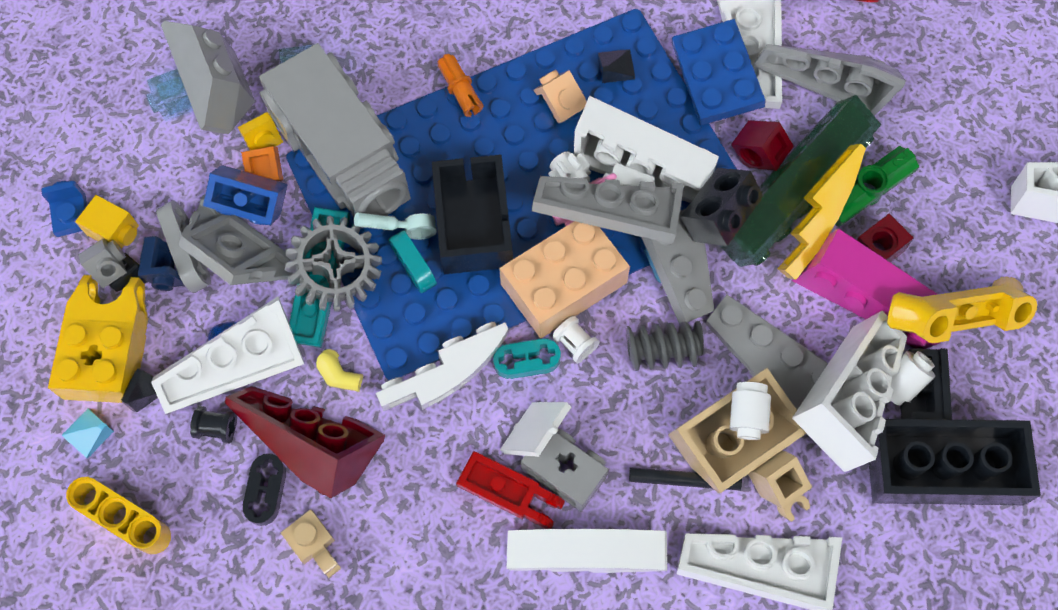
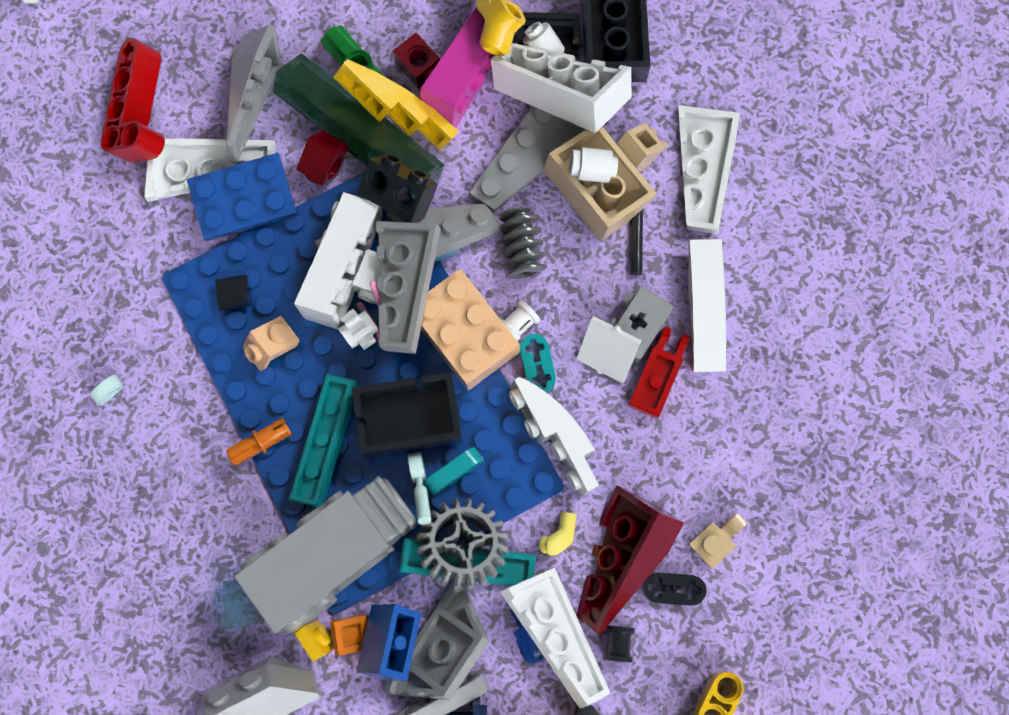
camera: 95 degrees left, 10 degrees up
none -> teal tile [288,374,359,508]

